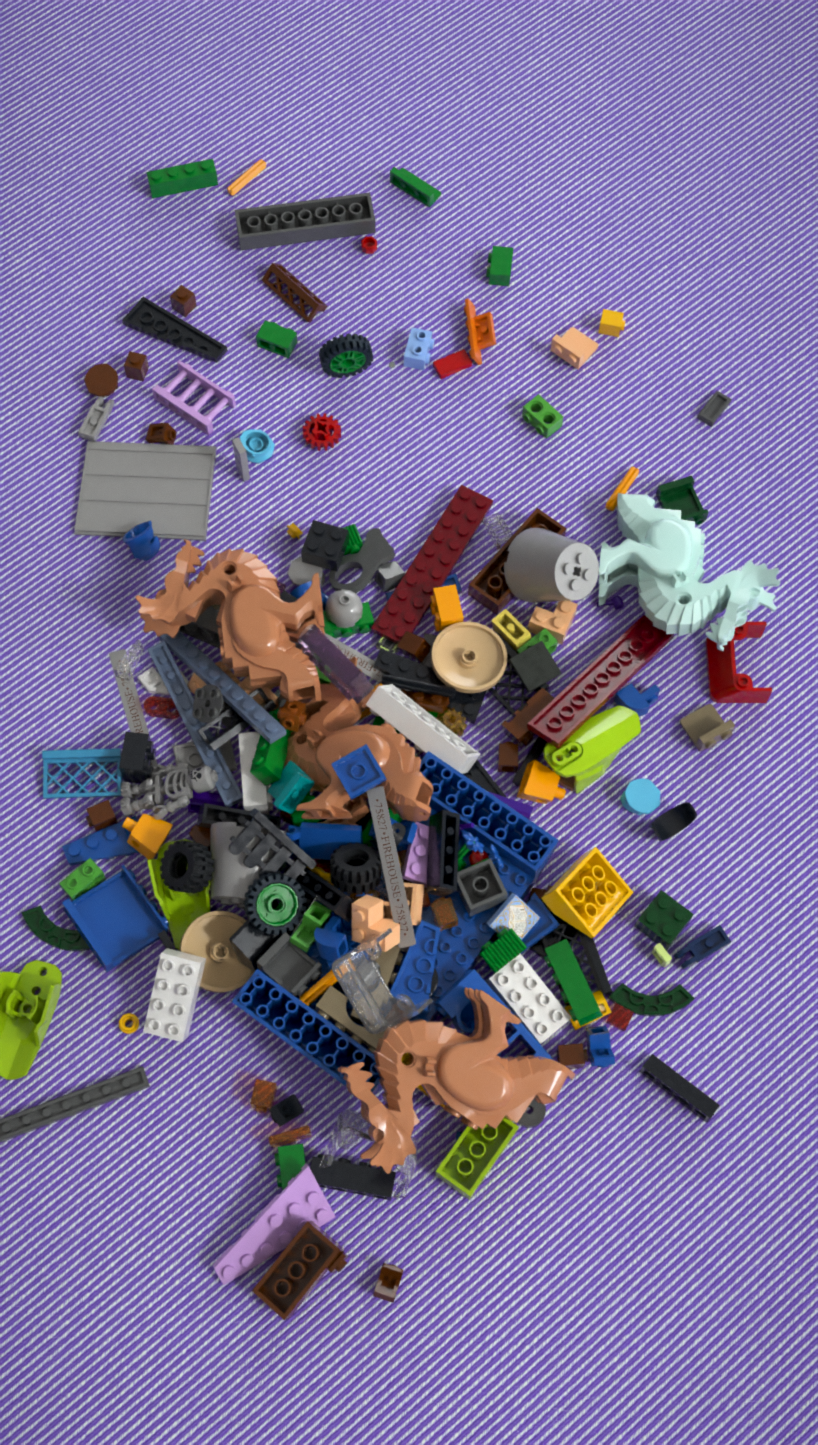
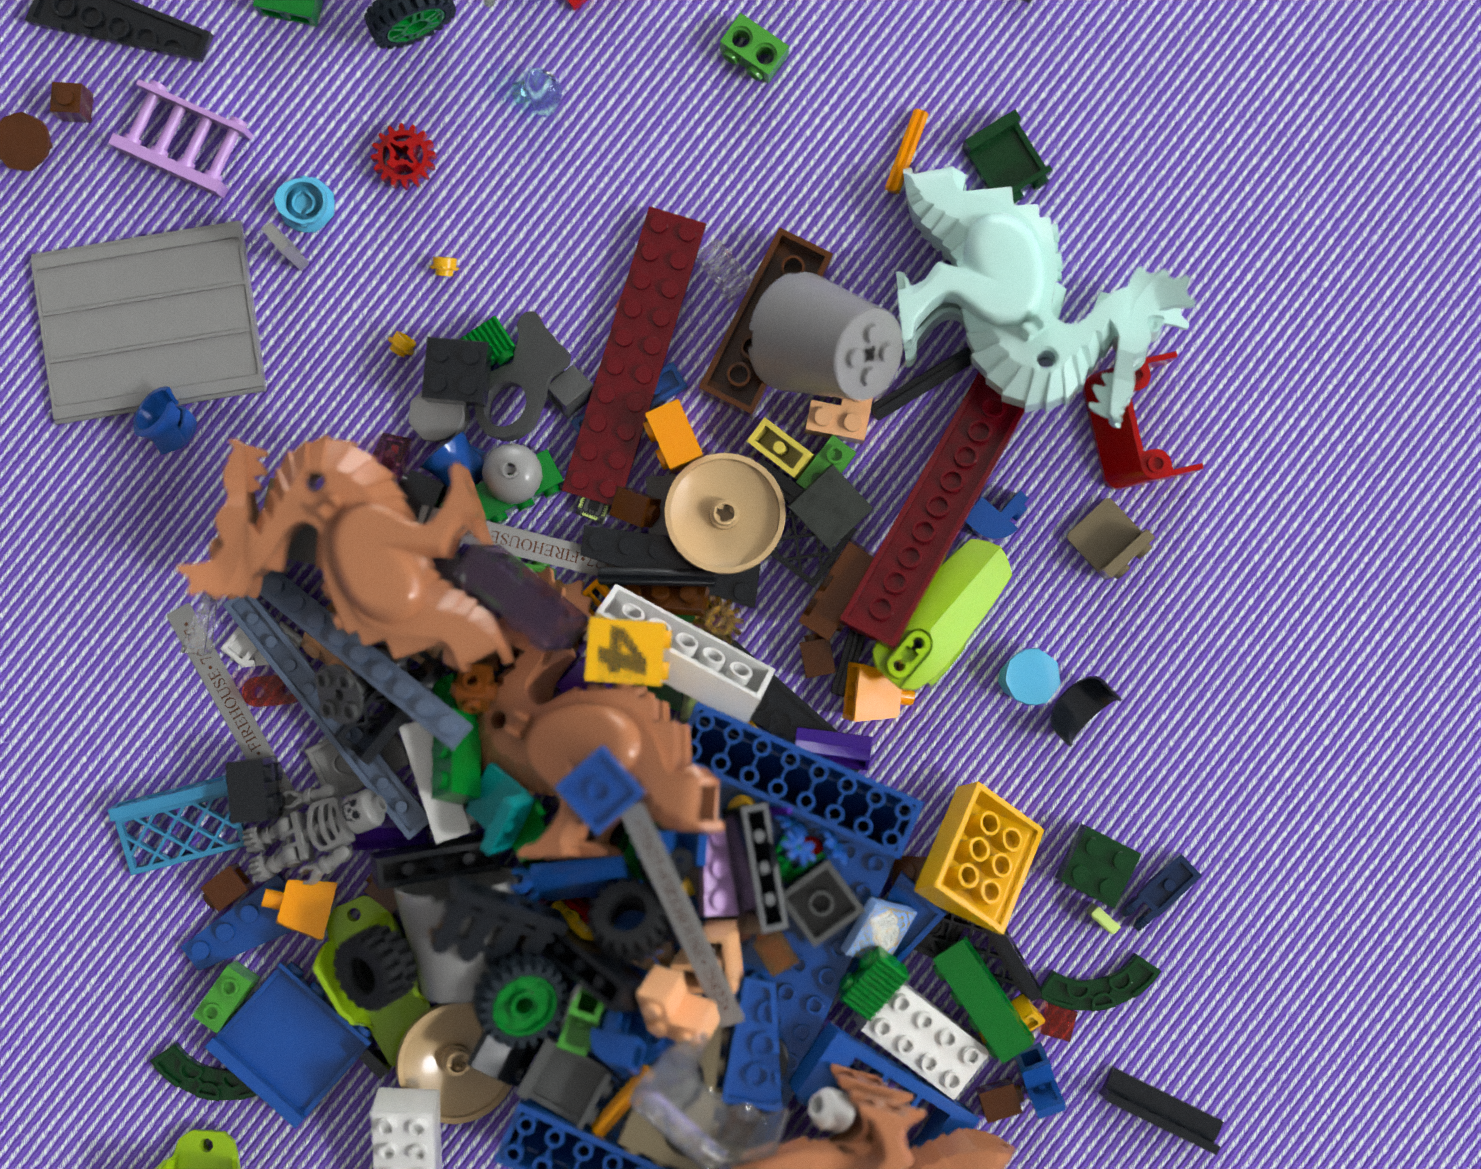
camera: 10 degrees left, 20 degrees up
light grey hinge [78,396,114,442] -> none
reddish brown bracket [145,423,177,445] -> none
dark purple hand [597,596,624,610] -> none
none -> yellow plate [429,256,459,276]
none -> clear light blue piece [512,67,562,117]
none -> yellow panel [585,617,672,687]
none -> white head [808,1087,856,1133]
none -> black axle [871,347,972,420]

